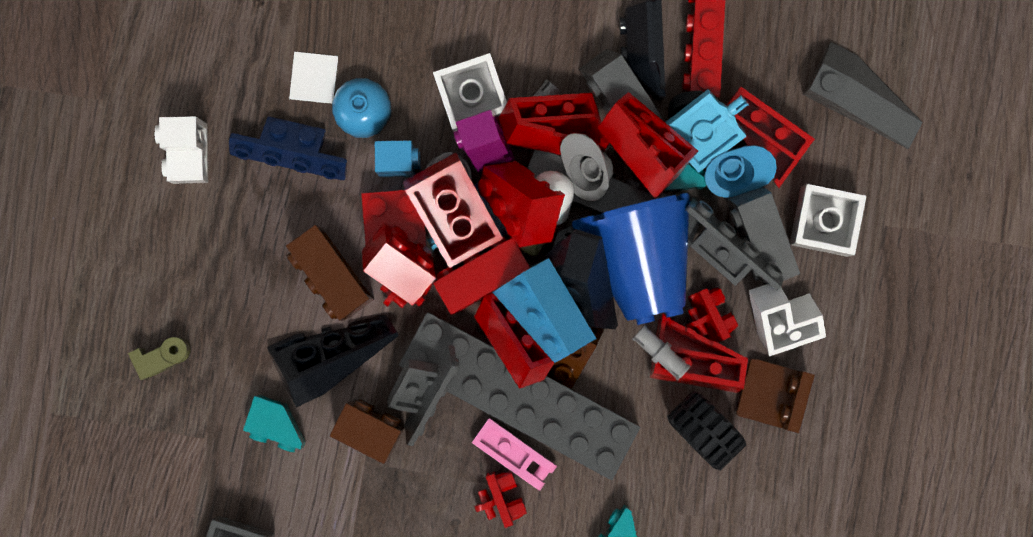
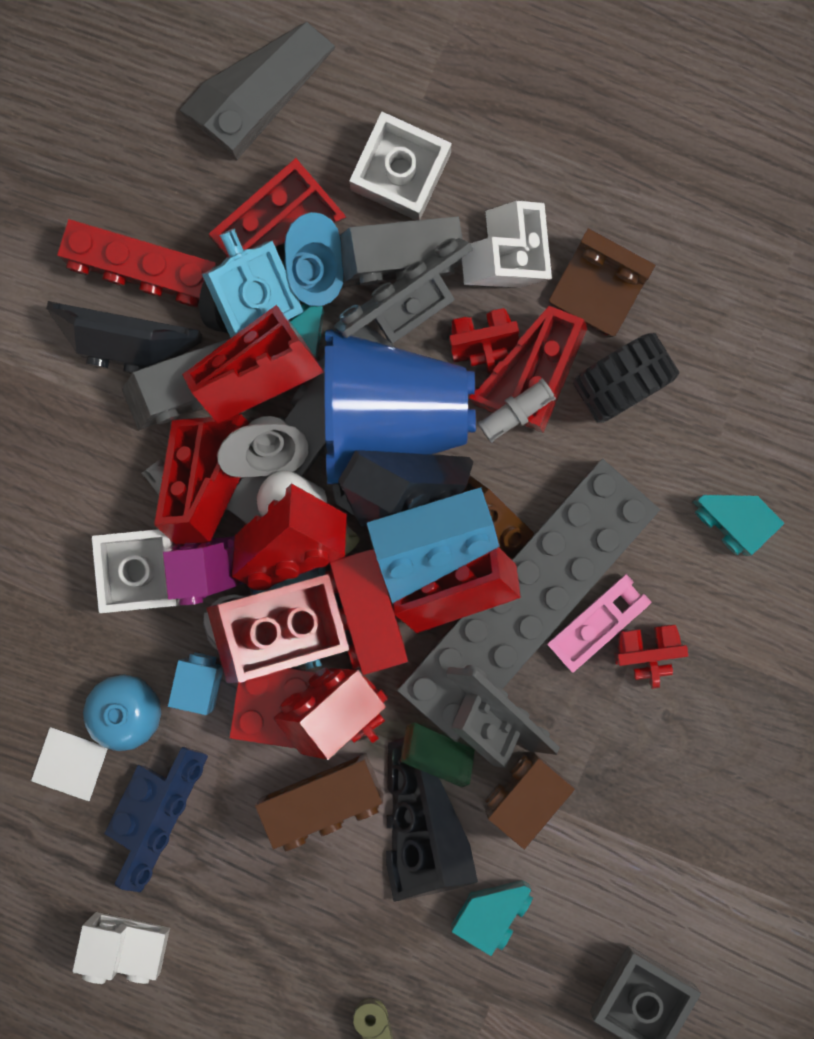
camera: 70 degrees left, 0 degrees up
none -> clear green tile [401,723,475,788]

